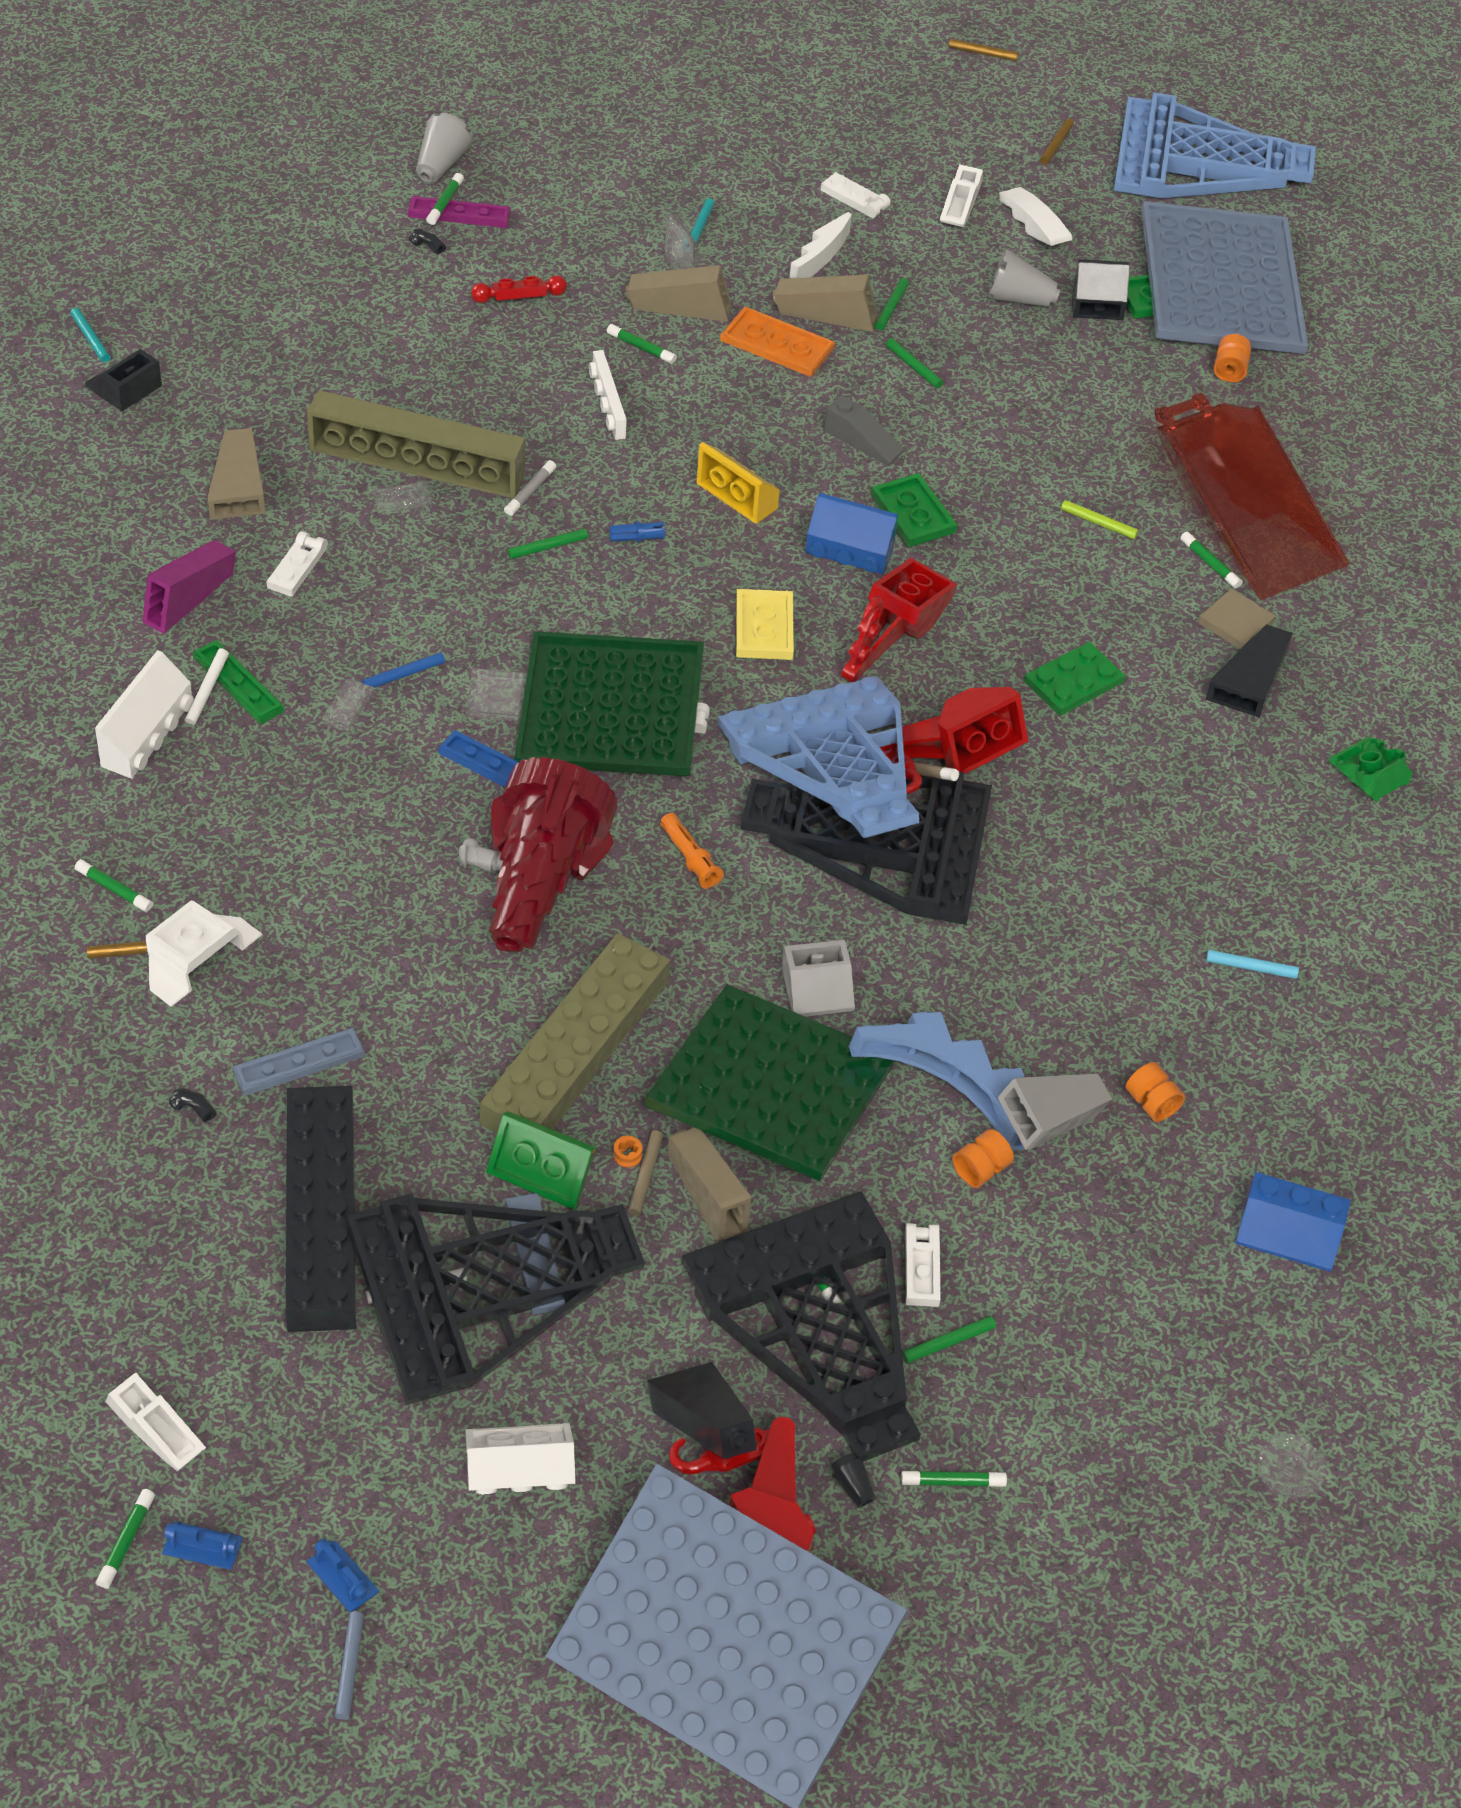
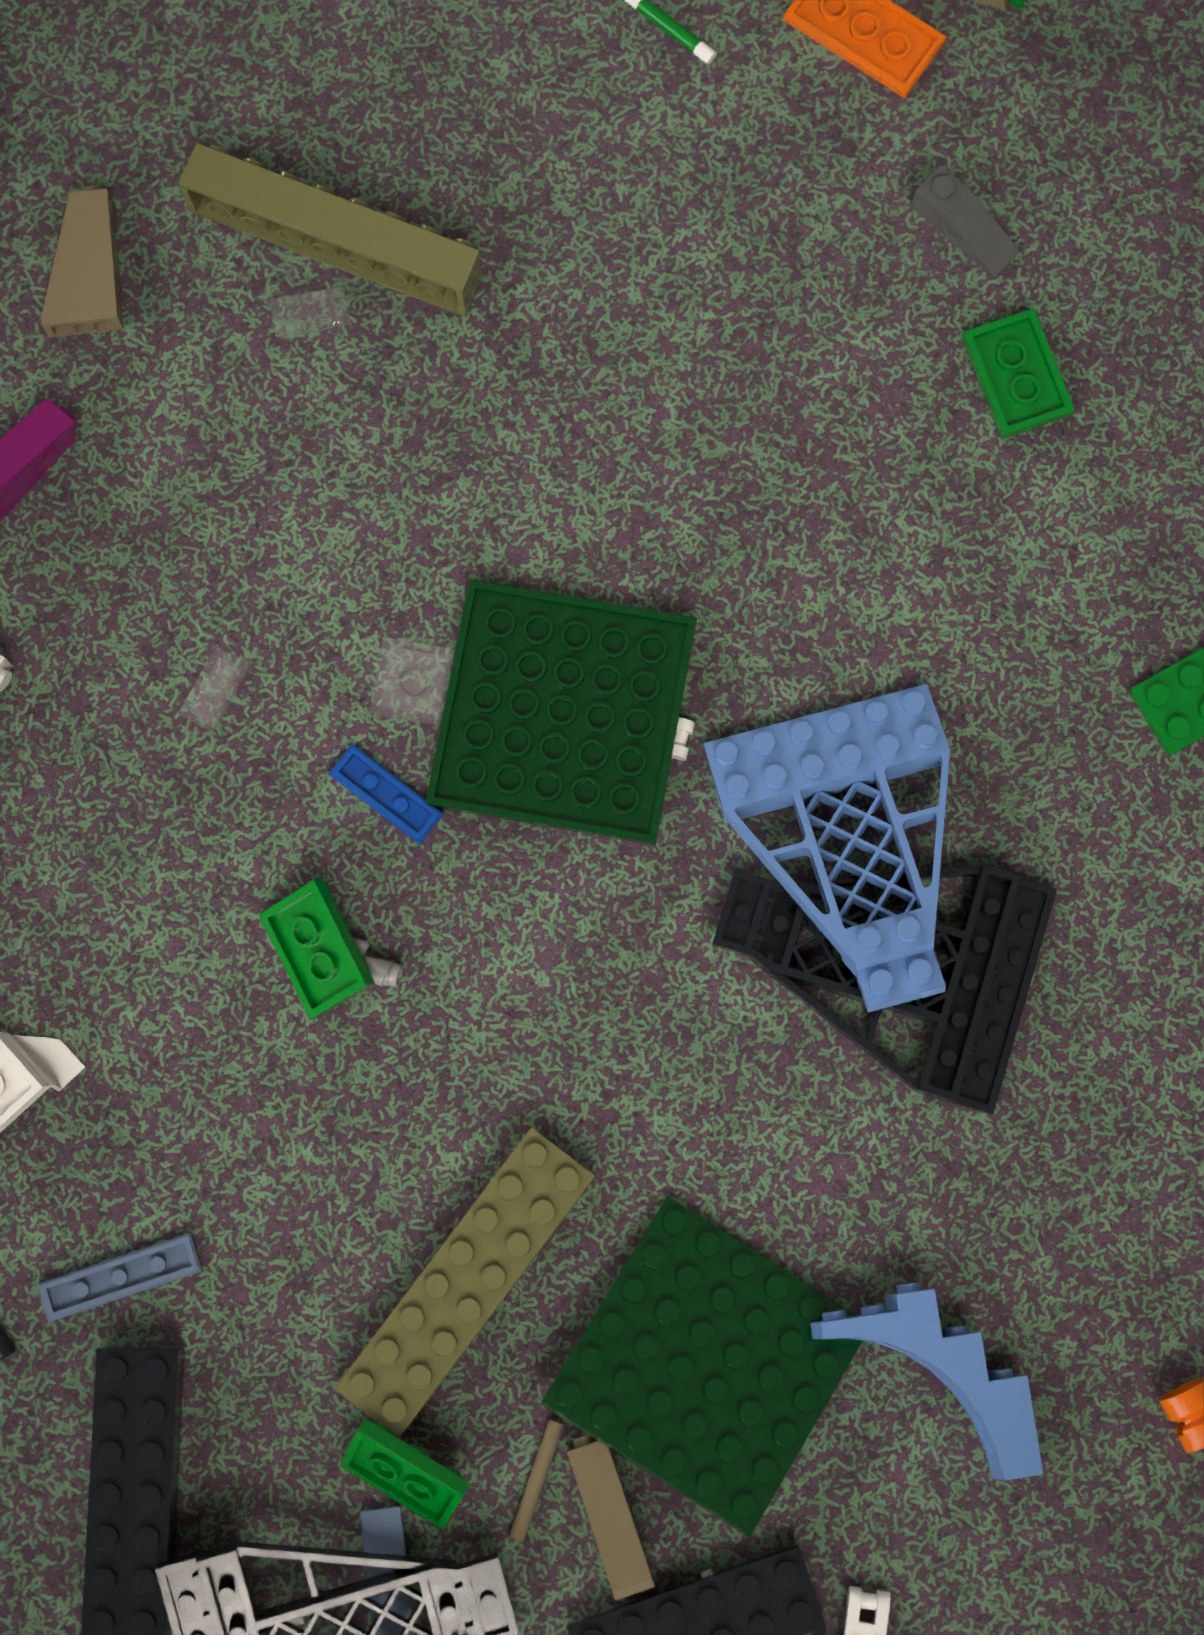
camera: 10 degrees right, 30 degrees up
white bar [185,648,229,725] -> none
green tile [193,640,284,725] -> none
white plate [267,531,328,597] -> none
blue bar [362,652,445,691] -> none
dark red cone [489,757,618,952] -> none
light grey bar [504,460,556,516] -> none
green bar [507,528,588,559] -> none
white plate [589,350,626,440] -> none
blue axle [609,521,665,543] -> none
orange bush [613,1136,643,1168] -> none
orange pin [660,813,724,889] -> none
yellow slope [697,442,780,524] -> none
light yellow plate [736,589,794,660] -> none
light grey slope [782,940,855,1017] -> none
slope [805,493,898,574] -> none
red slope [841,557,958,683] -> none
red slope [879,687,1028,794] -> none
green bar [886,338,944,389] -> none
bar [914,762,959,781] -> none
orange wheel [952,1129,1014,1188] -> none
light grey slope [997,1074,1112,1150] -> none
none -> green plate [259,878,375,1020]

